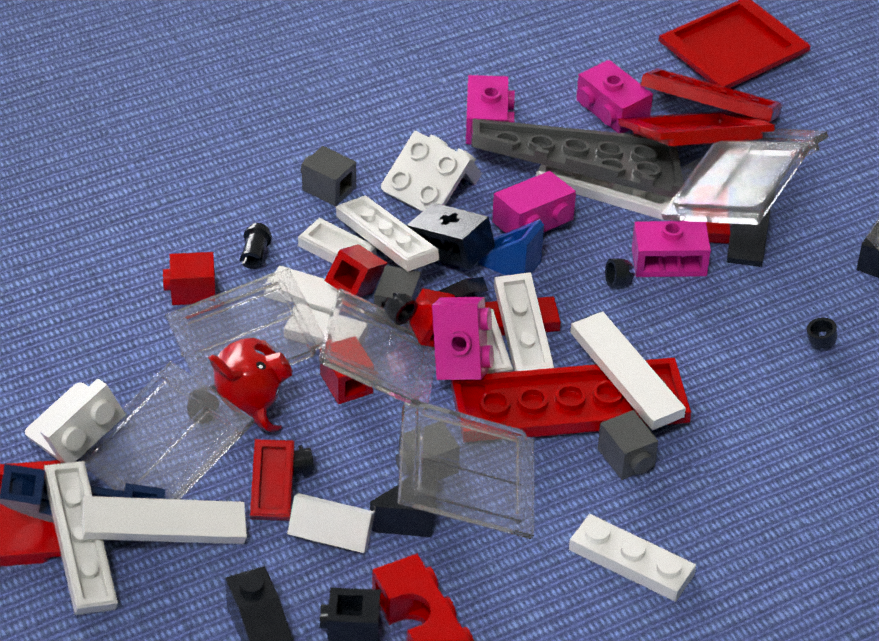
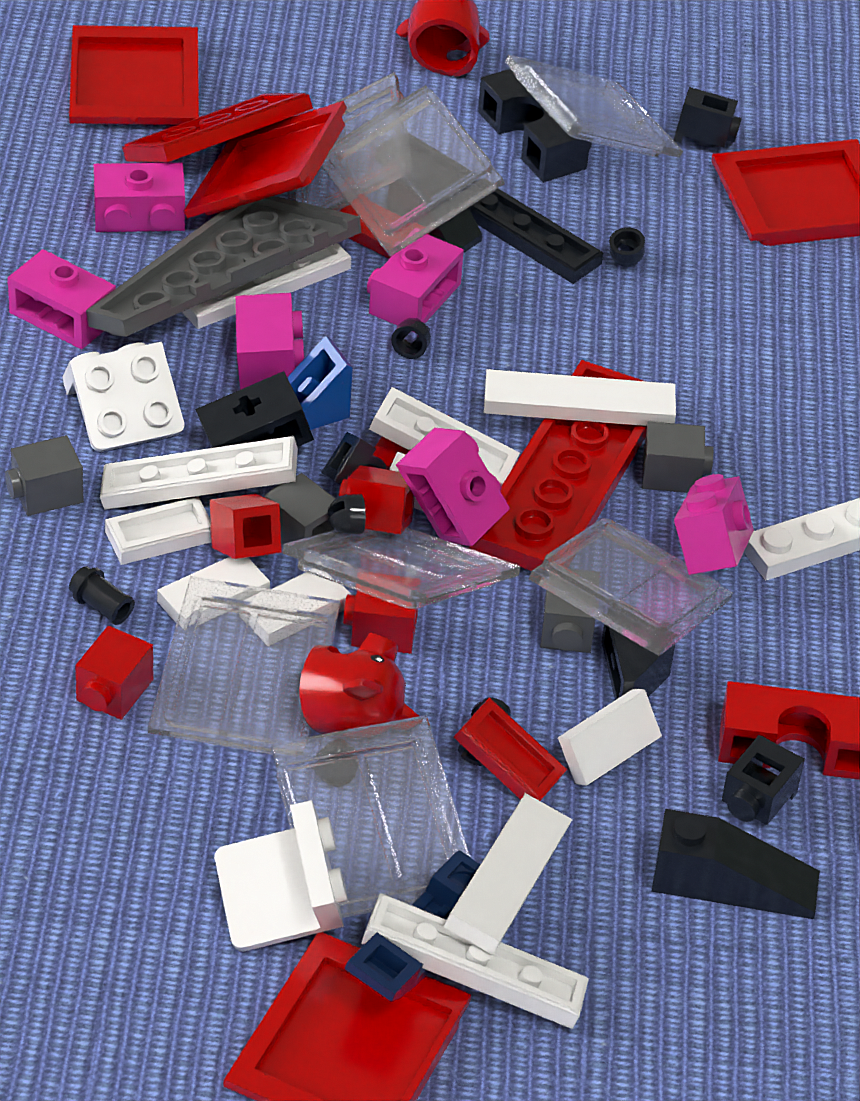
camera: 60 degrees left, 0 degrees up
none -> black tile [377,133,603,284]
none -> dark pink brick [674,474,754,575]

